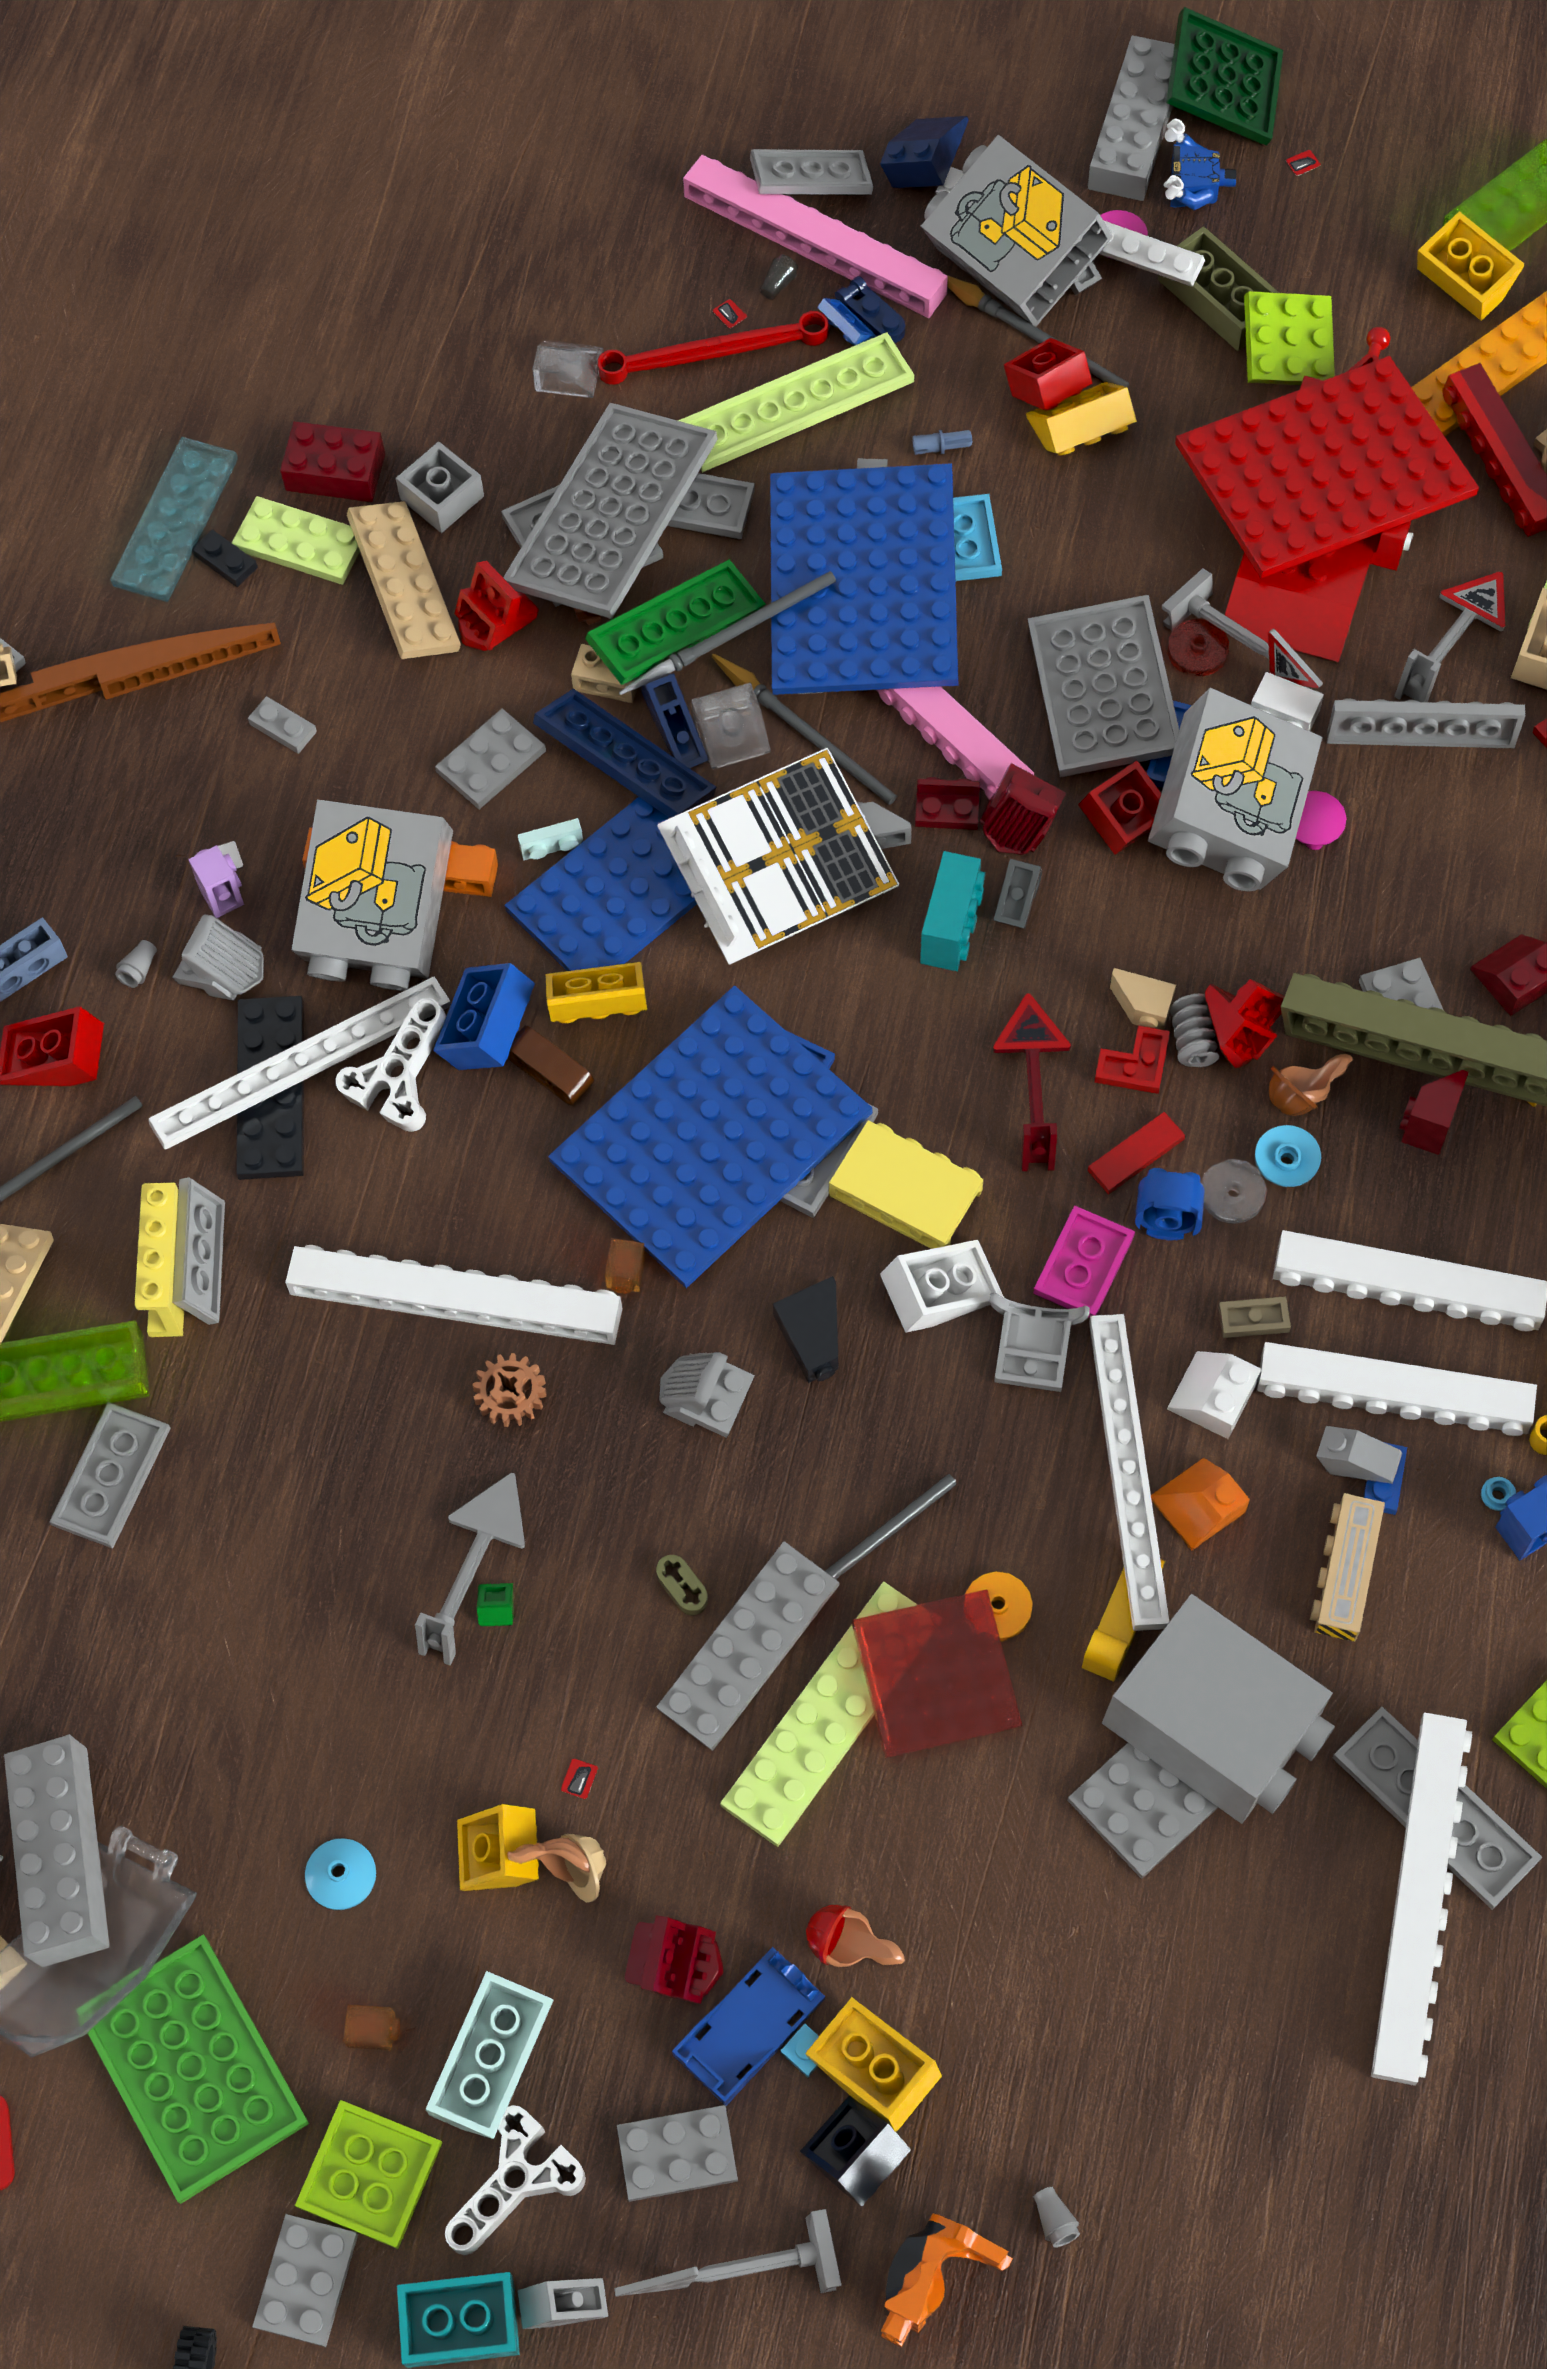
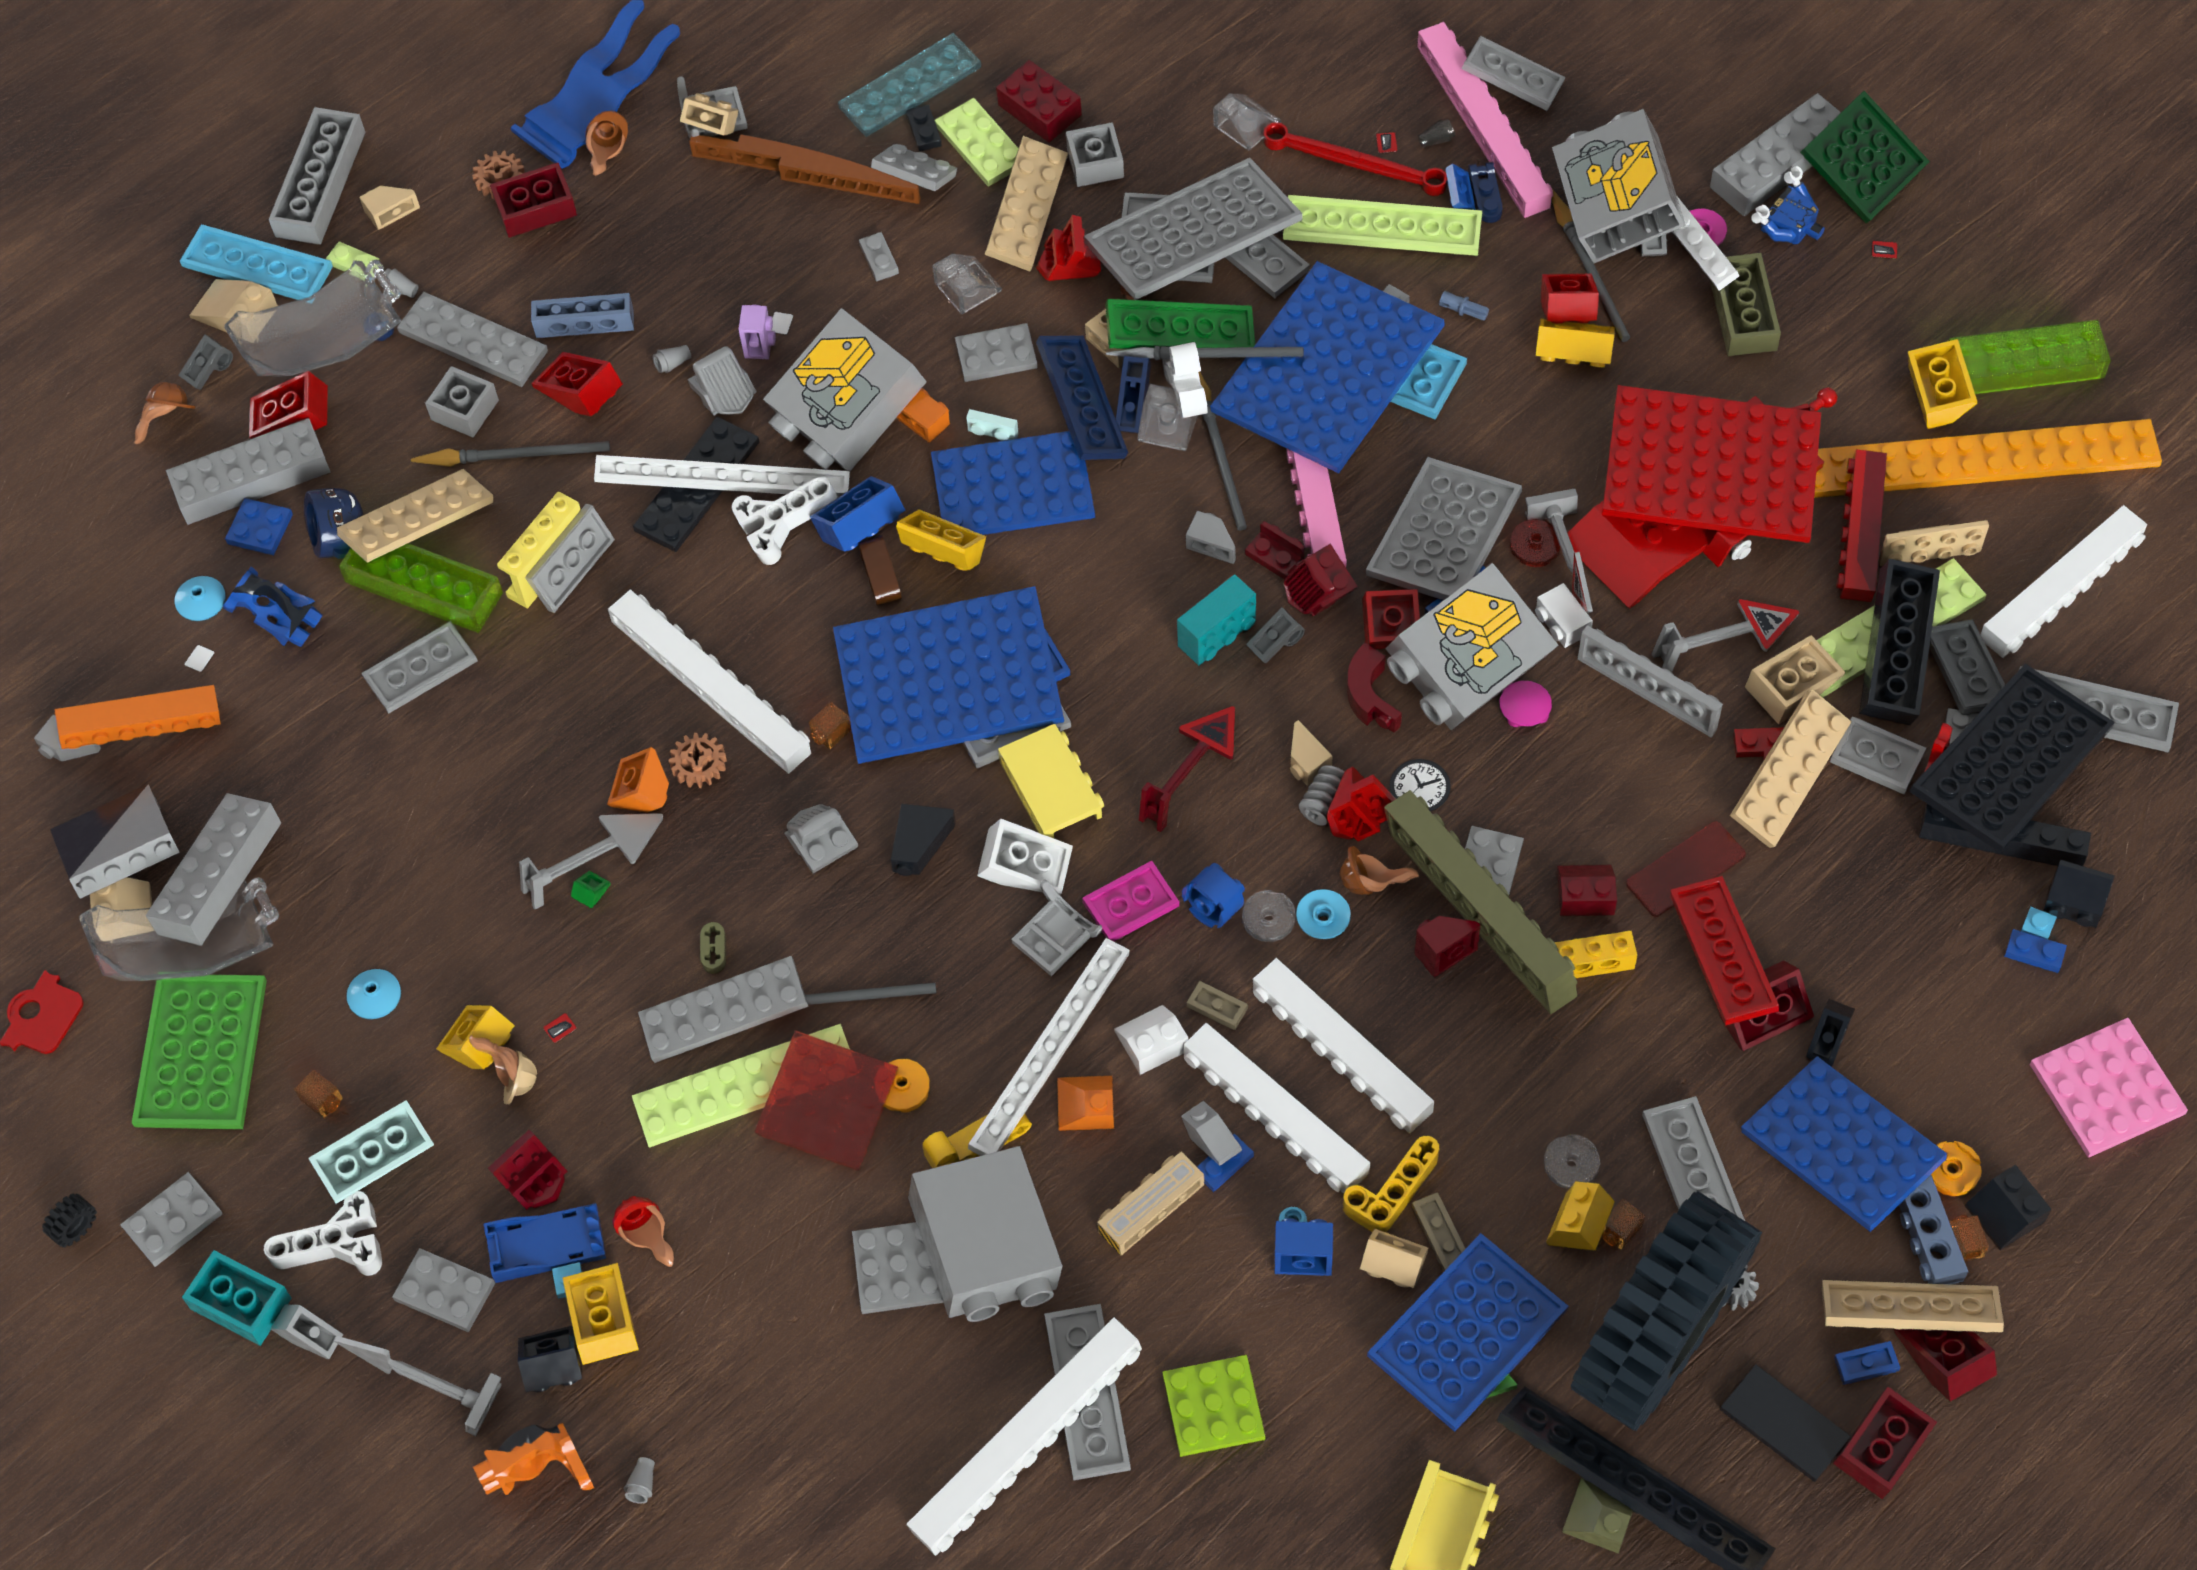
camera: 35 degrees right, 5 degrees down
lime plate [295,2100,442,2249] -> none
door [657,748,899,965] -> none
dark blue slope [880,116,969,188] -> none
red tile [1088,1112,1185,1195] -> none
red plate [1094,1025,1170,1094] -> none
lime plate [1244,291,1335,385] -> none
none -> orange slope [607,747,669,813]
none -> light grey plate [871,144,957,191]
none -> clear slope [932,253,1002,314]
none -> white beam [1163,342,1208,418]
none -> dark red arch [1347,643,1402,733]
none -> sticker [1390,759,1451,811]

